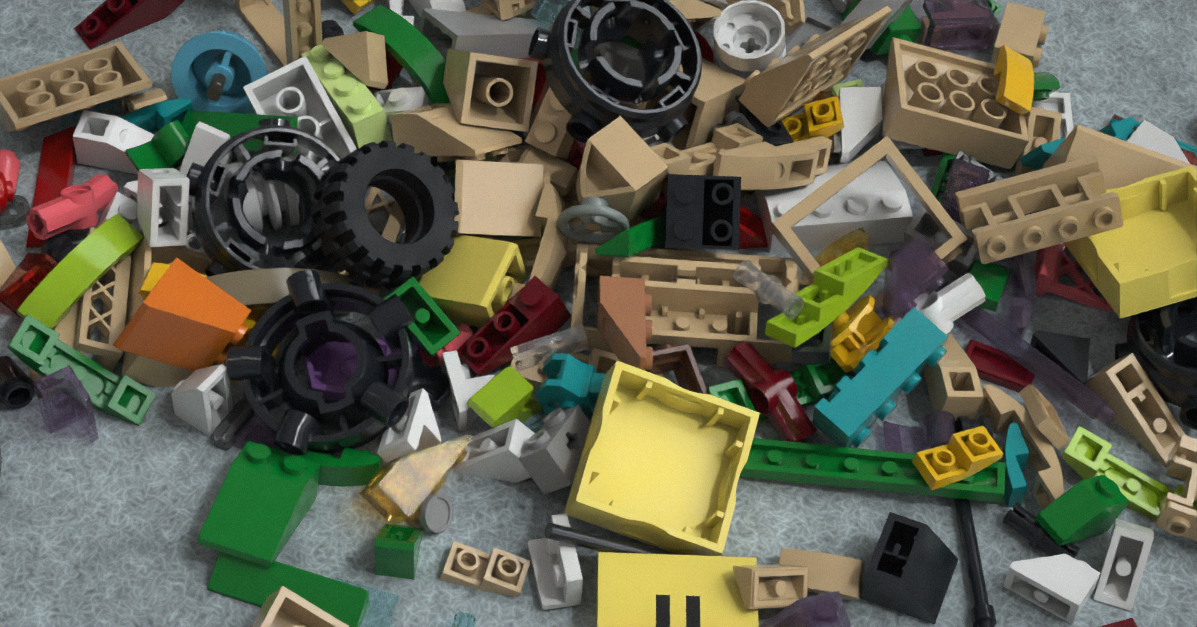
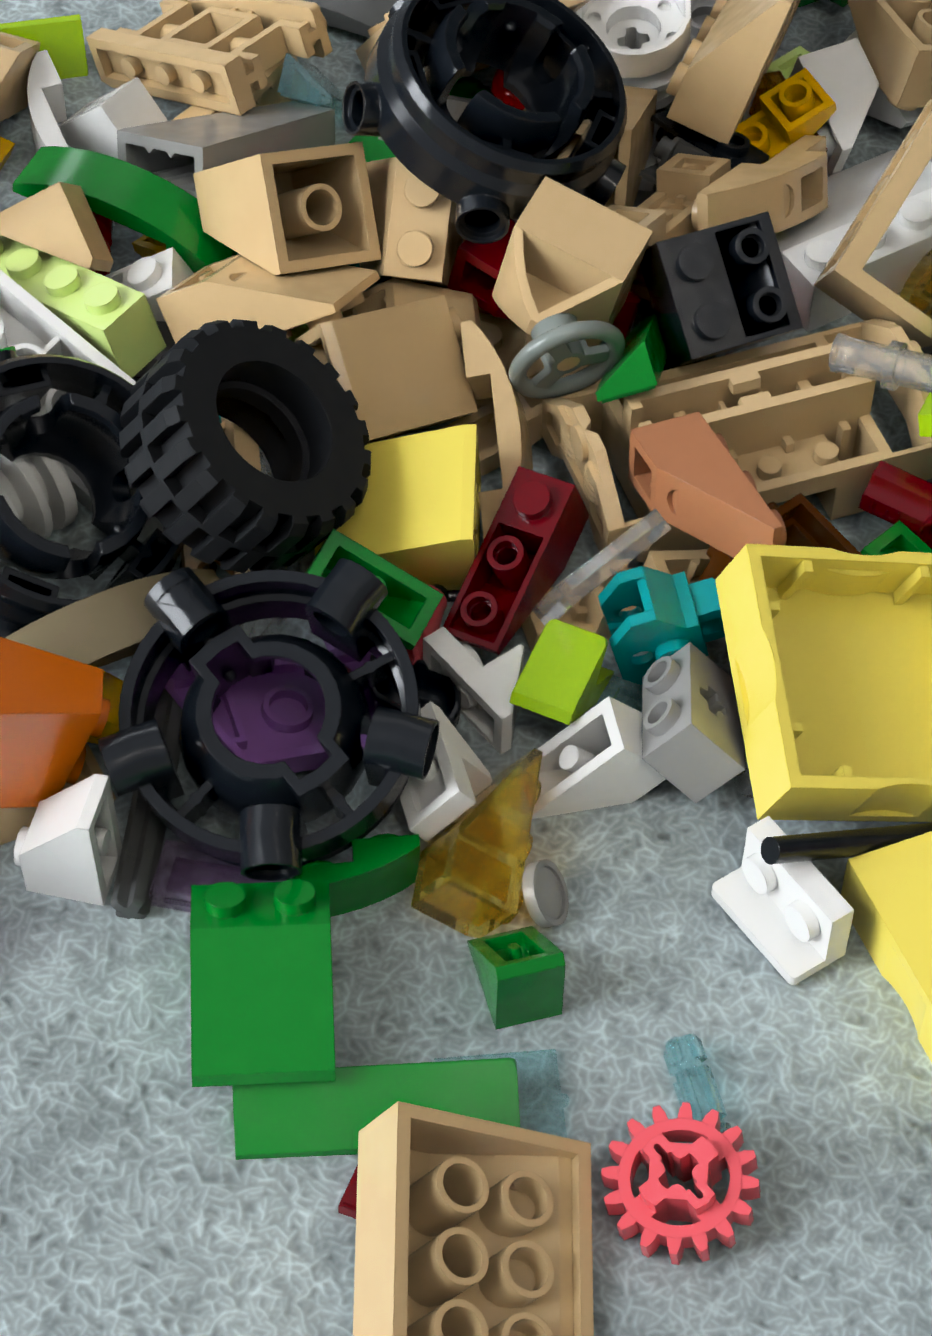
camera: 20 degrees left, 0 degrees up
tan slope [439,541,530,596] -> none

